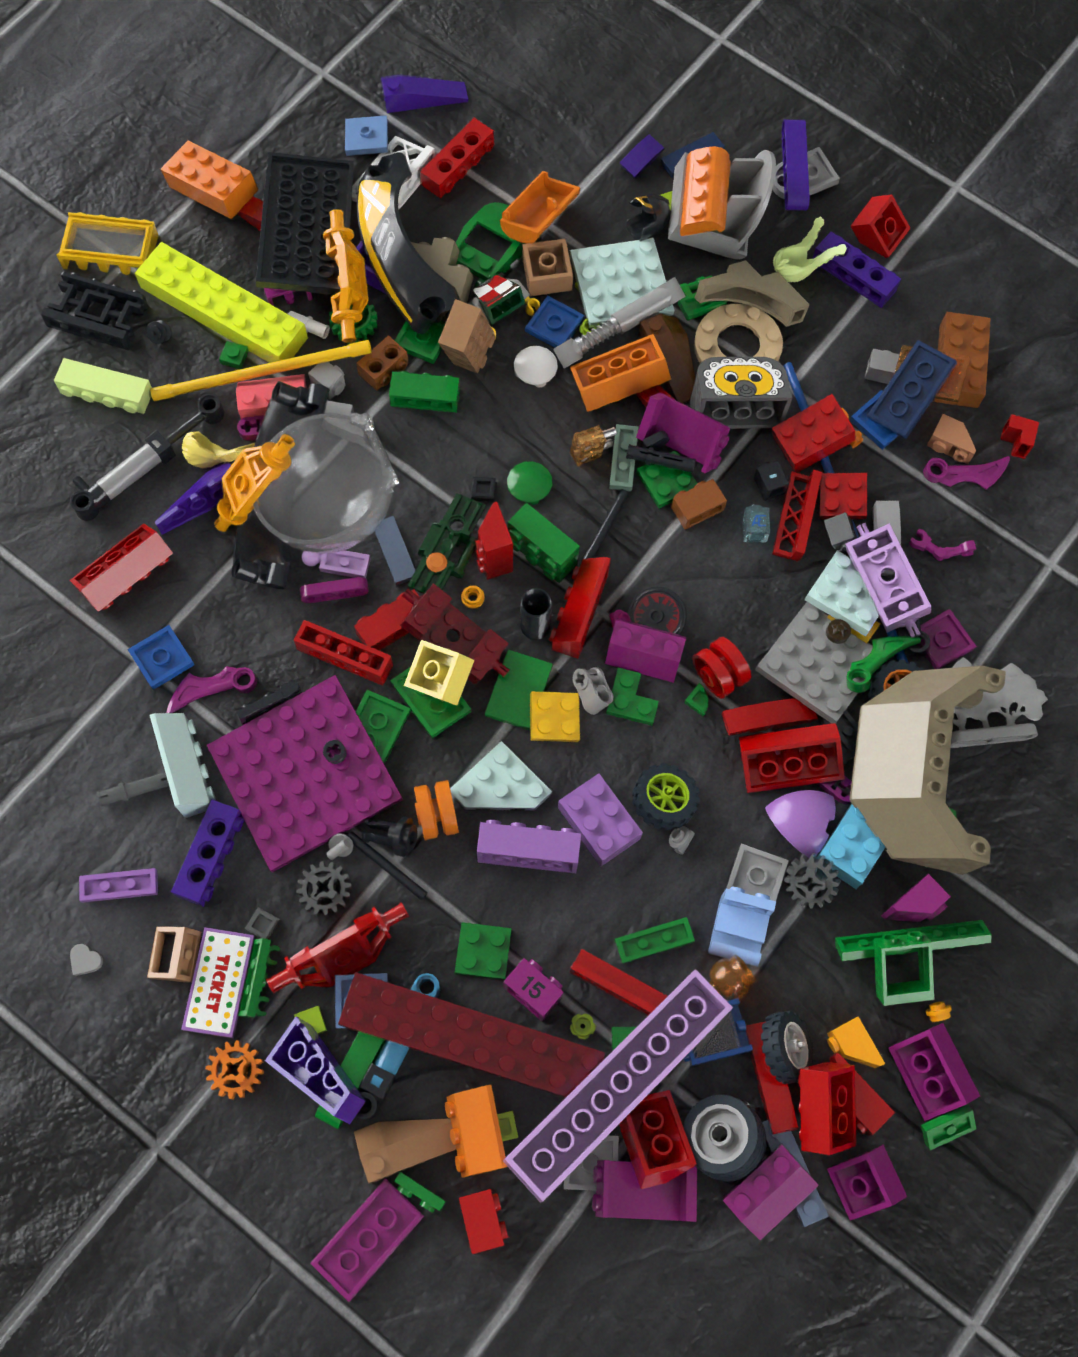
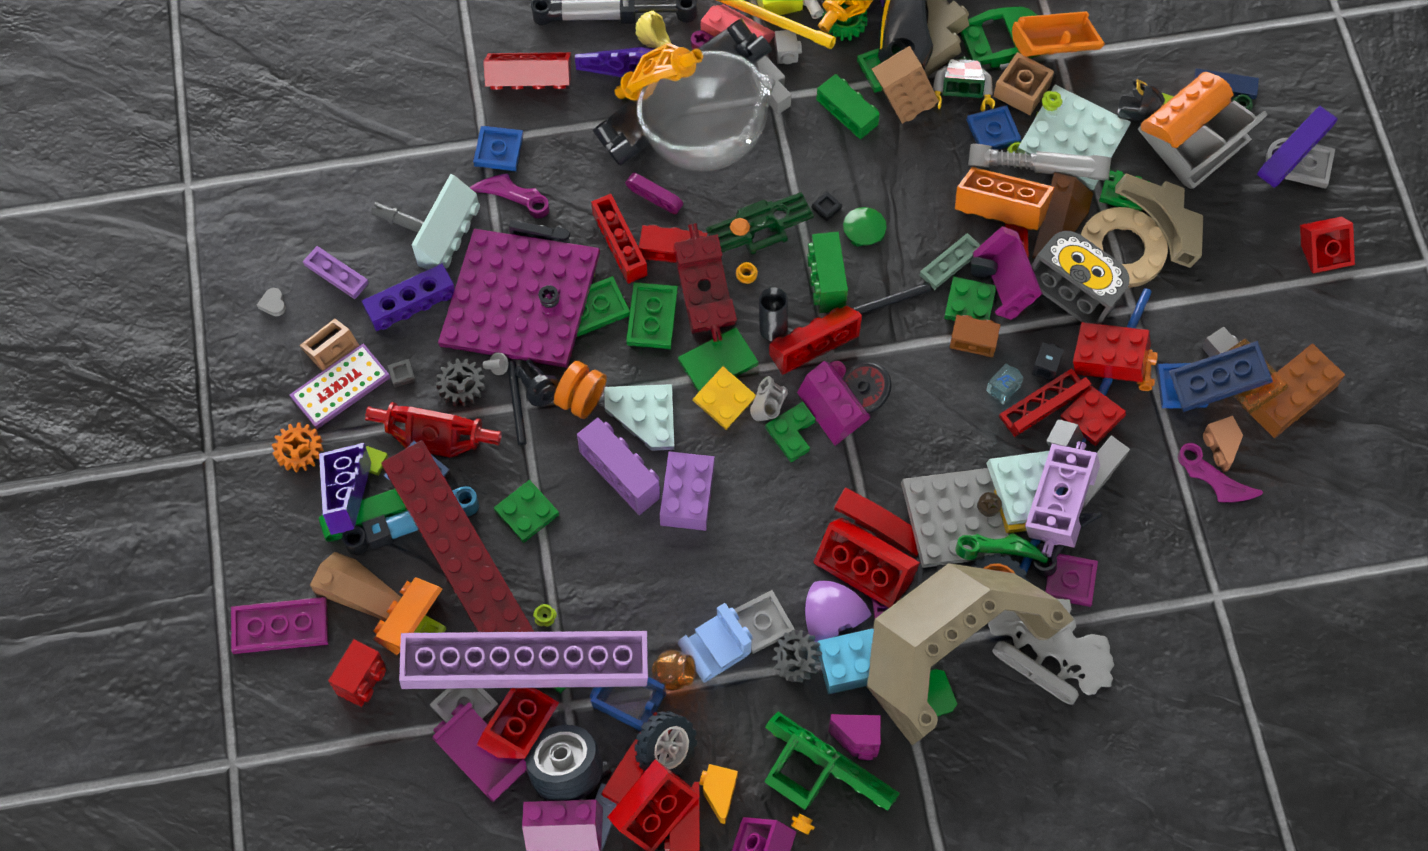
camera: 45 degrees right, 5 degrees down
green plate [238,938,280,1018] -> none
lavender plate [302,547,371,578] -> none
dark orange brick [356,335,409,391] -> none
sand blue tile [372,516,415,586] -> none
green plate [394,1172,446,1213] -> none
light yellow brick [404,640,474,706] -> none
red slope [475,502,513,580] -> none
magenta brick [503,958,564,1022] -> none
white dish [514,346,558,387] -> none
red fence [569,949,668,1016] -> none
clear orange piece [570,425,617,467] -> none
green plate [614,917,695,964] -> none
dark purple slope [620,134,664,179] -> none
black pin [626,444,696,473] -> none
black wheel [632,763,700,830] -> none
light grey plate [669,826,695,855] -> none
green tile [684,683,708,717] -> none
red wheel [692,637,752,699] -> none
yellowish green hair [773,217,847,282] -> none
dark purple brick [812,232,901,308] -> none
magenta piece [909,529,976,561] -> none
red piece [1000,414,1039,459] -> none
none -> lime plate [1042,91,1063,111]

